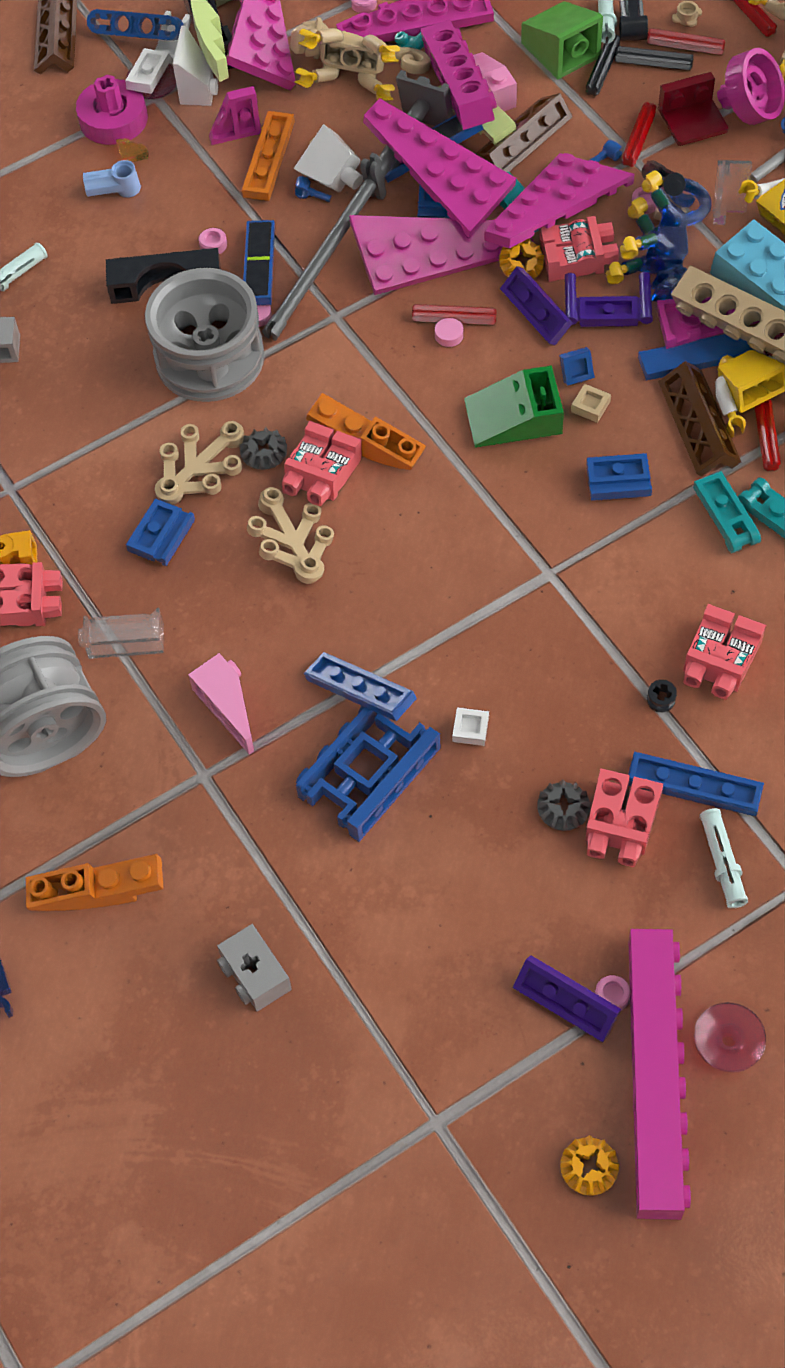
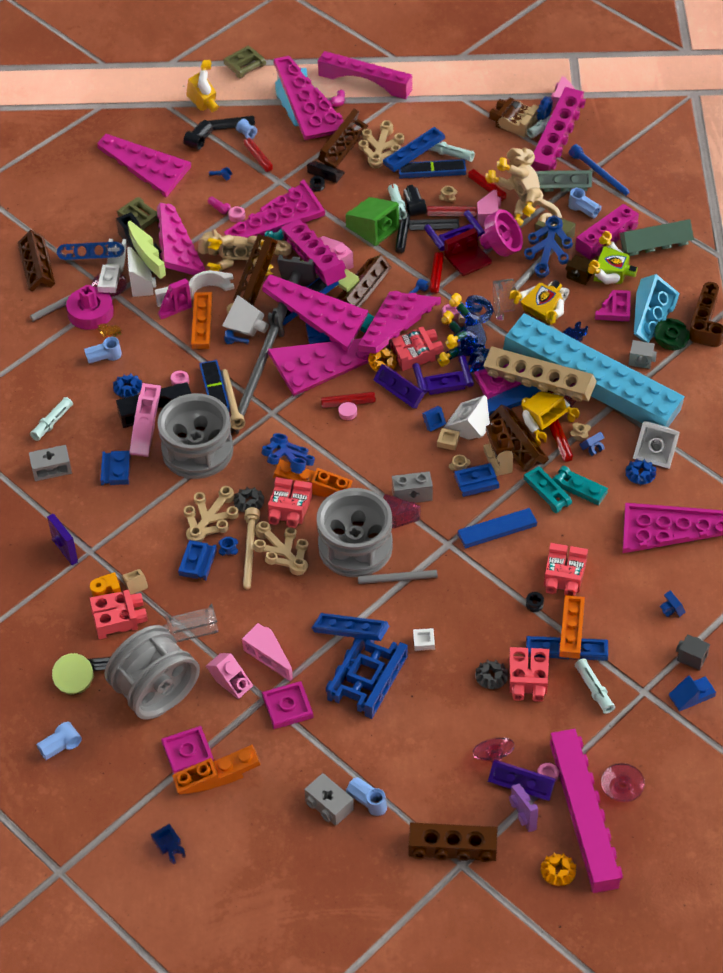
camera: 15 degrees left, 10 degrees down
green slope [464,365,564,448] -> none
black piece [641,160,686,196] -> none
none -> light grey bar [30,284,93,322]
none -> blue plate [100,450,131,485]
none -> blue gear [113,374,142,398]
none -> tan slope [122,569,148,594]
none -> bright pink slope [130,383,161,457]
none -> white piece [155,271,234,307]
none -> dark pink tile [161,726,214,774]
none -> bright pink slope [206,653,253,699]
none -> blue plate [219,537,238,555]
none -> tan piece [221,369,245,430]
none -> reddish brown fence [233,234,278,306]
none -> tan piece [243,507,260,590]
none -> blue plant [261,433,315,474]
none -> dark pink tile [262,681,314,729]
none -> light grey wheel [317,488,393,577]
none -> light blue piece [346,777,387,816]
none -> light grey bar [358,570,437,584]
none -> clear pink slope [383,494,421,529]
none -> light grey brick [392,471,433,505]
none -> reddish brown brick [409,822,498,862]
none -> dark purple plate [424,210,485,251]
none -> white slope [444,395,490,440]
none -> tan plate [449,455,471,471]
none -> blue tile [458,508,537,549]
none -> clear pink dish [473,738,515,762]
none -> bright pink slope [477,190,501,227]
none -> hips [483,418,515,476]
none -> medium lavender wing [509,784,538,832]
none -> orange plate [559,595,585,659]

